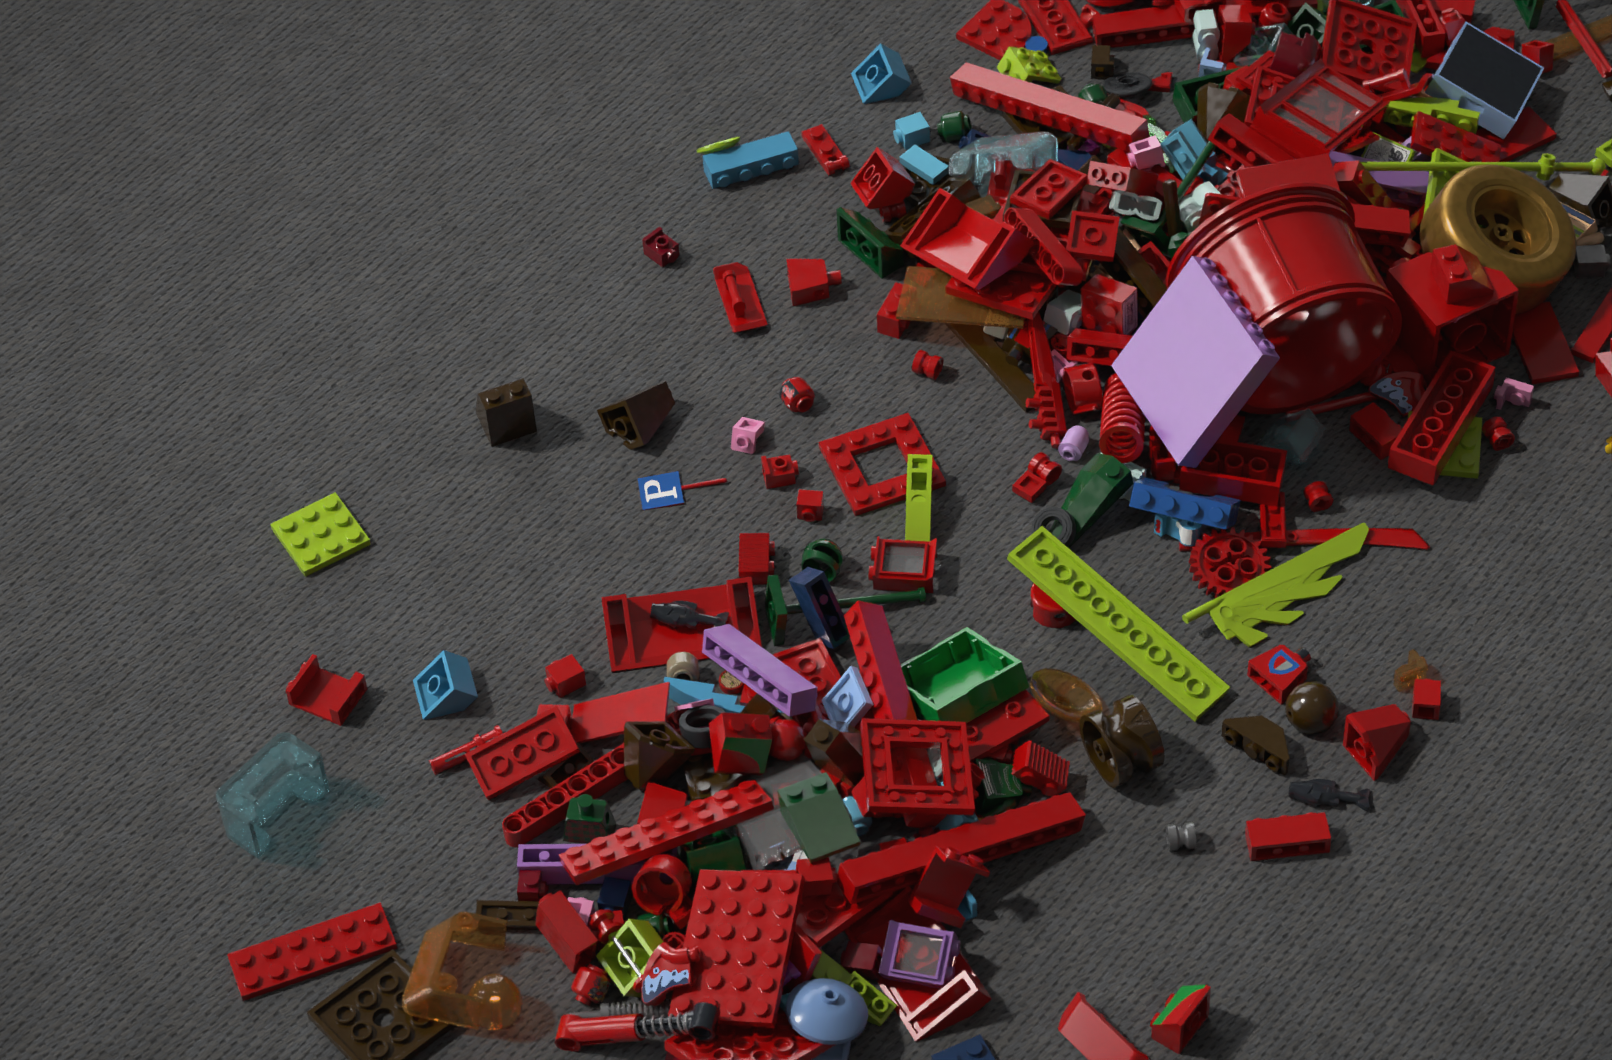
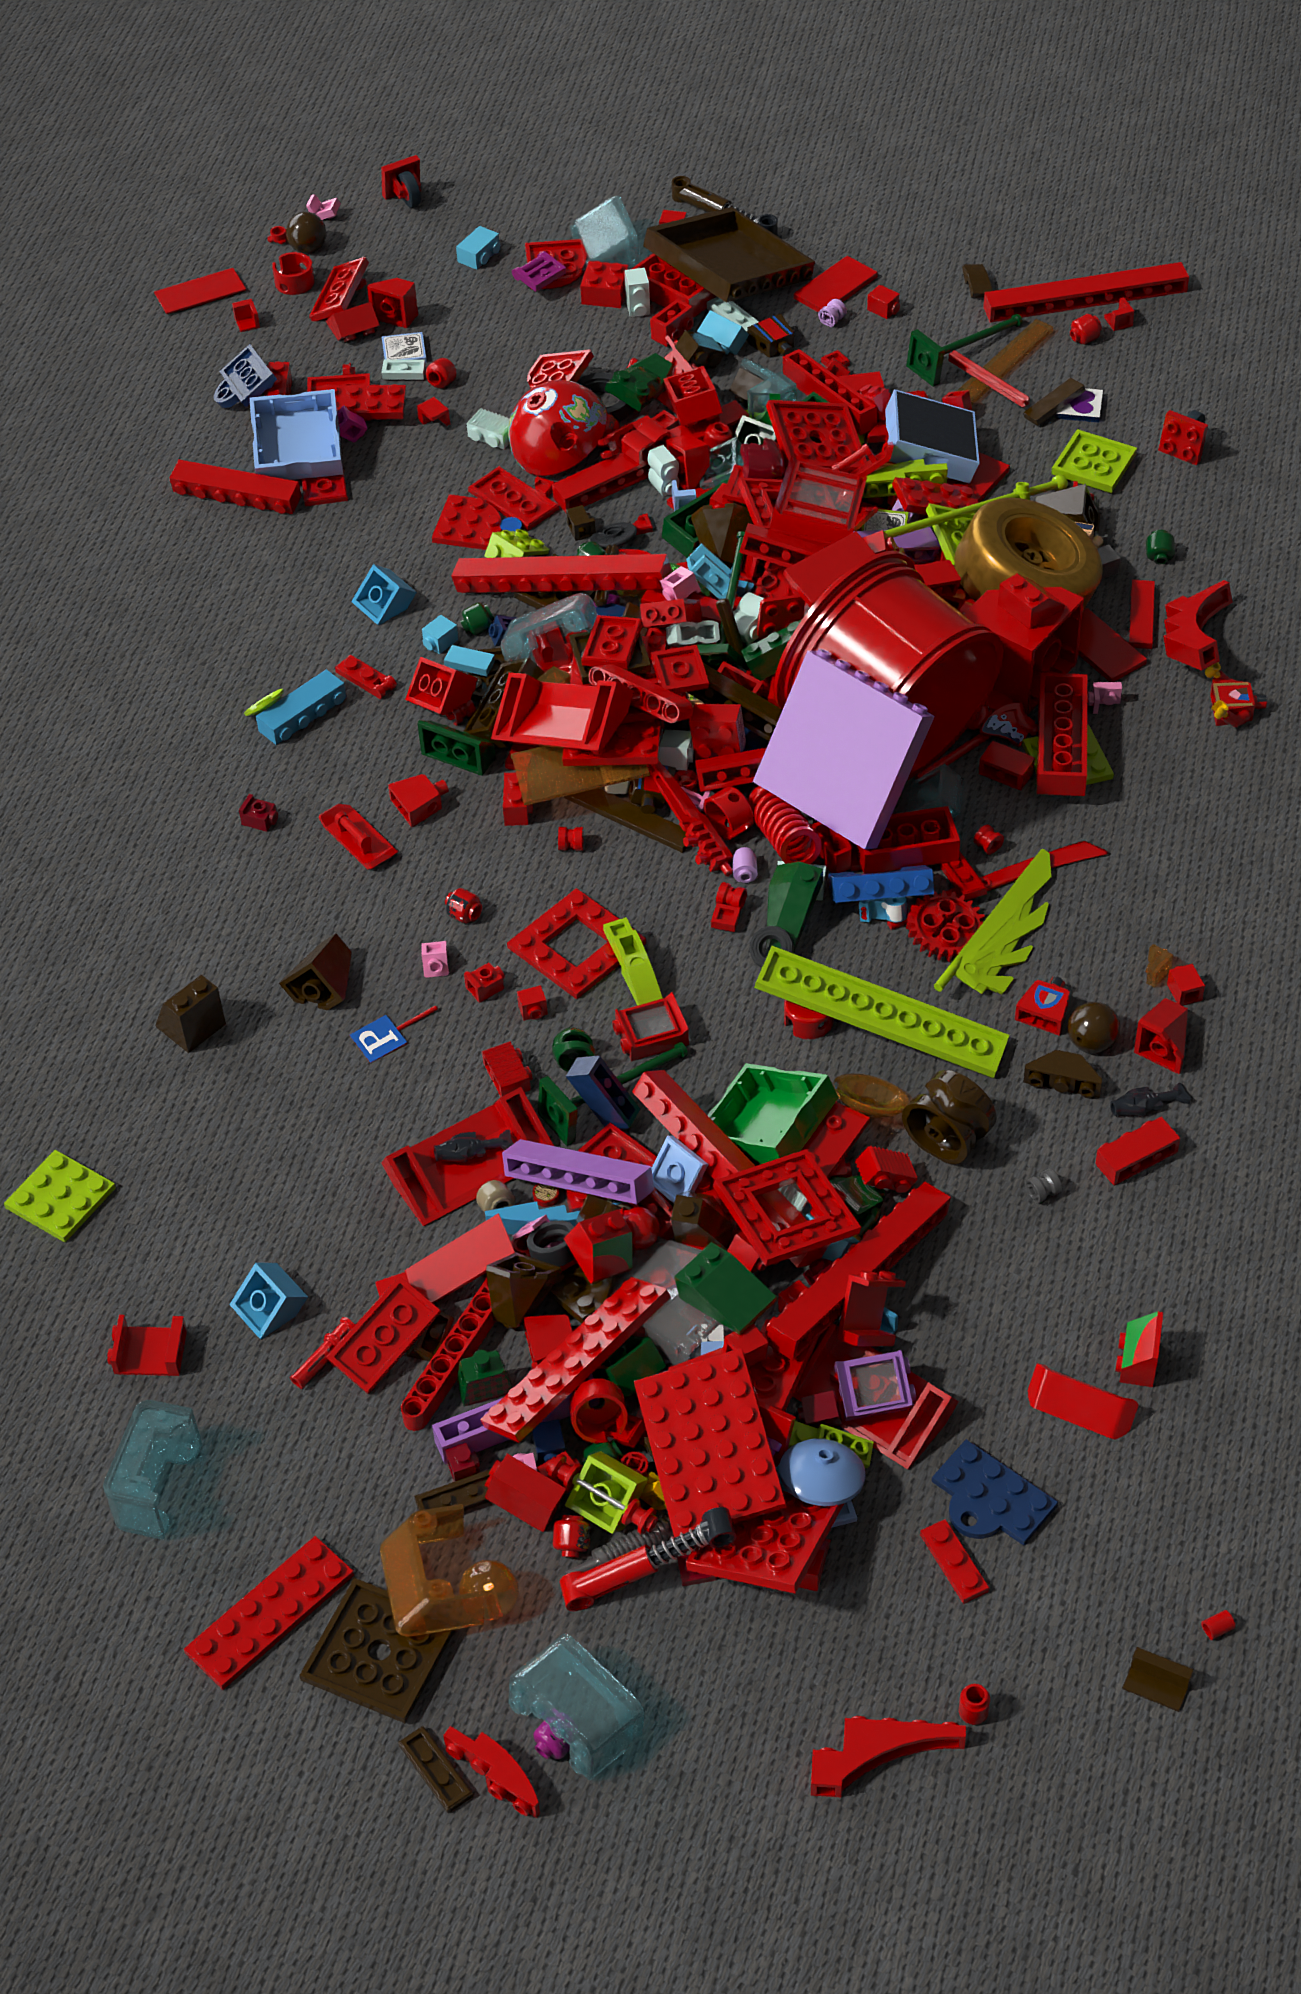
camera: 25 degrees left, 0 degrees up
red brick [544,654,586,698] -> none
red arm [642,942,700,1005] -> none
red wheel [1482,416,1515,451] -> none

